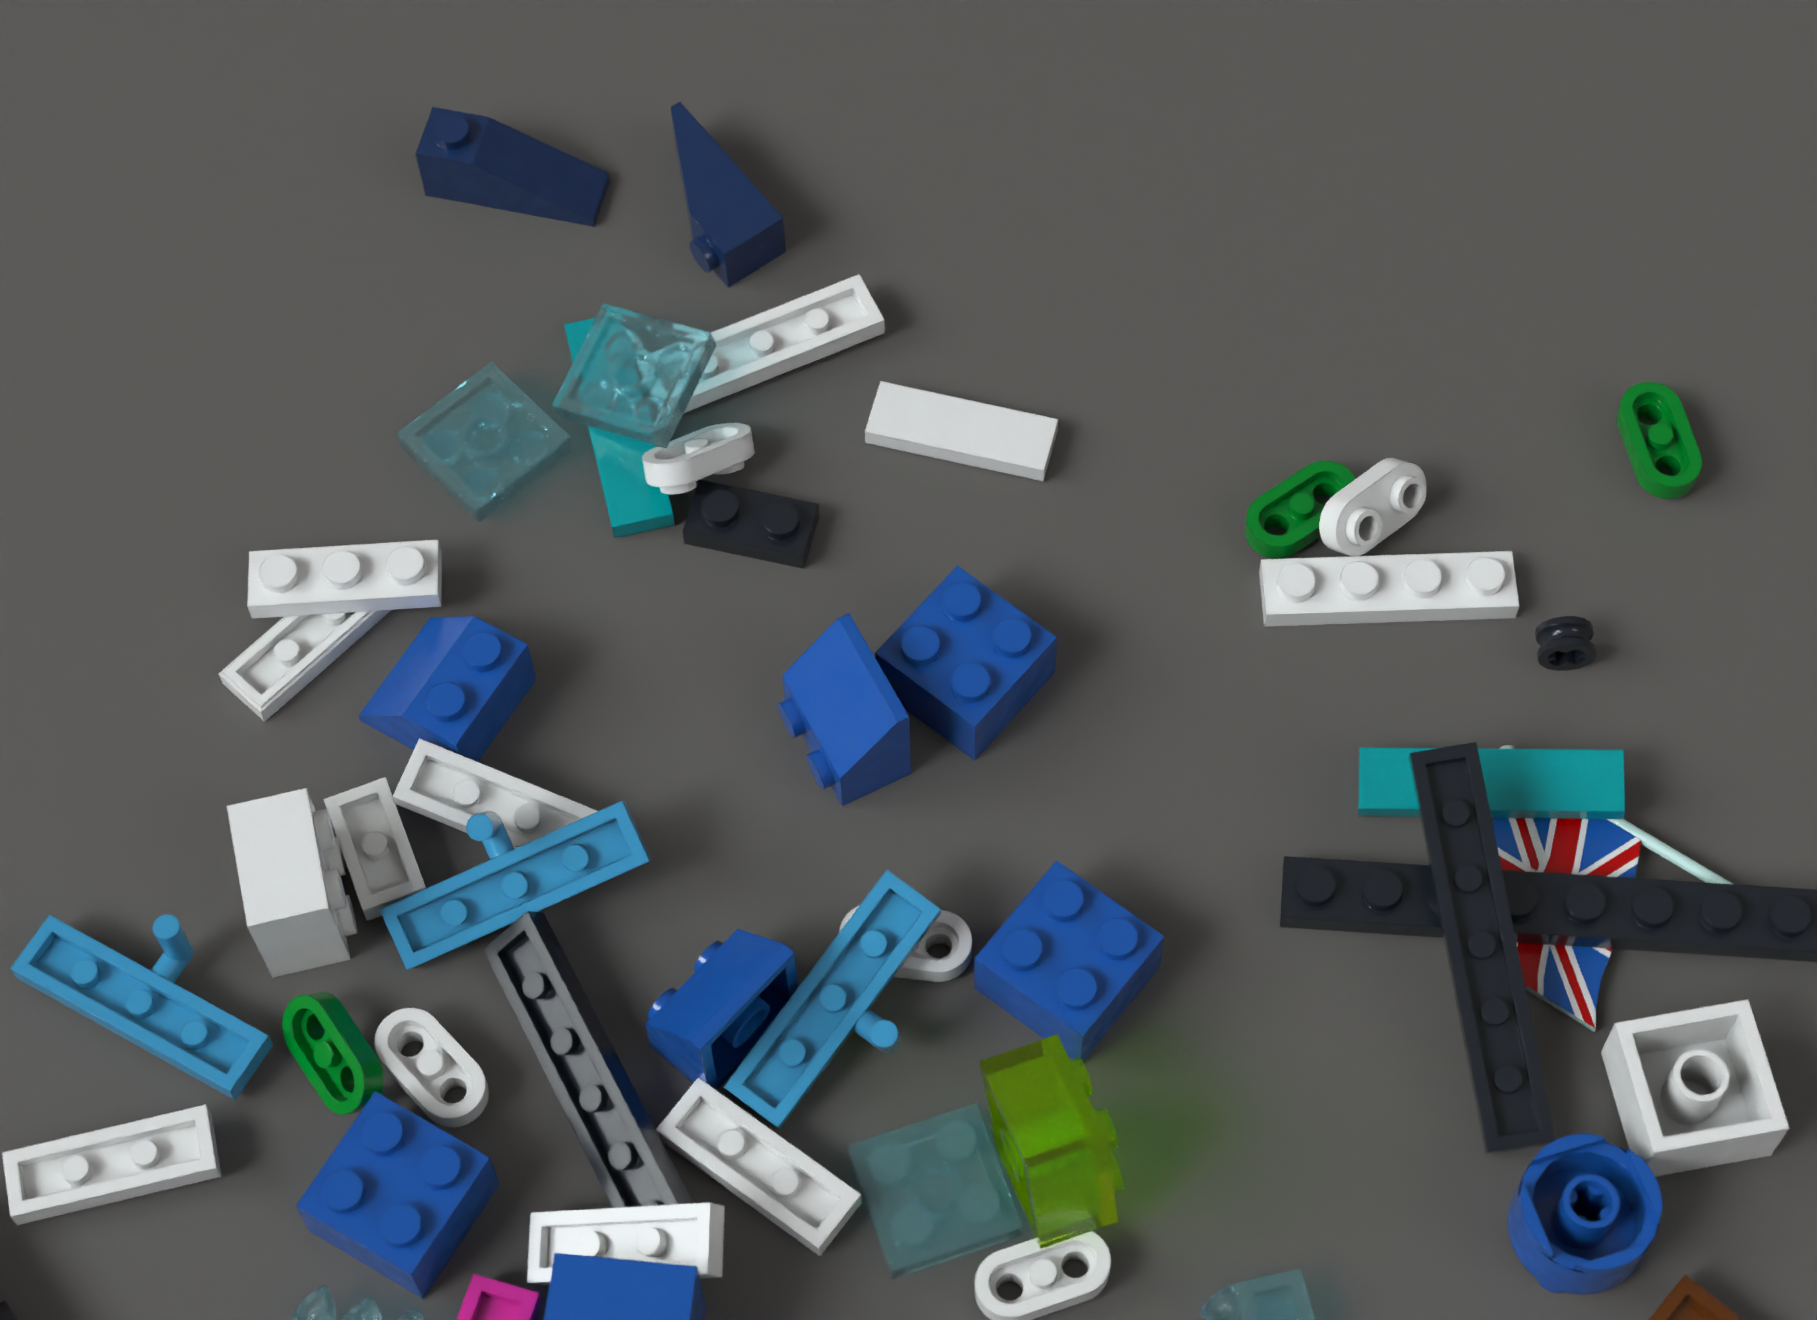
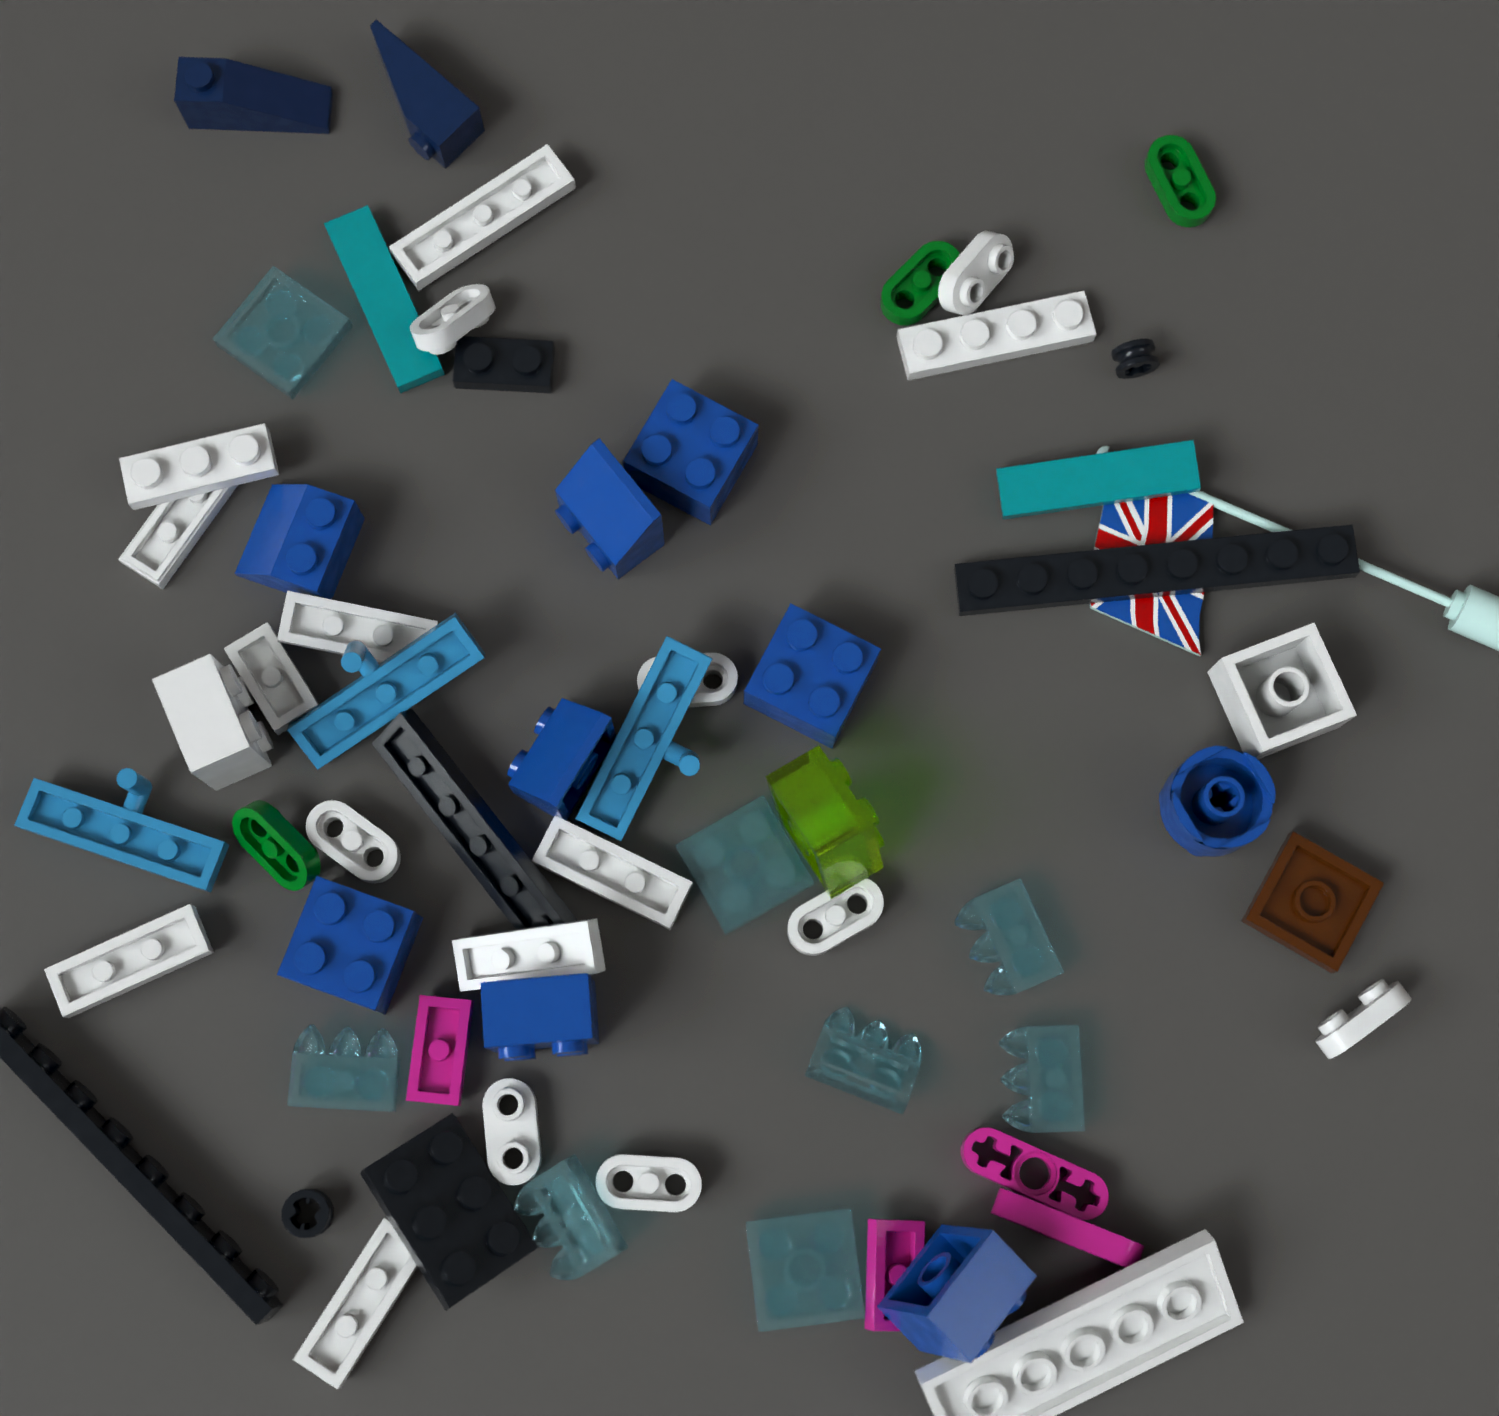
camera: 15 degrees left, 15 degrees up
clear light blue plate [552,303,717,448] -> none
white tile [865,381,1058,481] -> none
black plate [1409,742,1556,1154] -> none

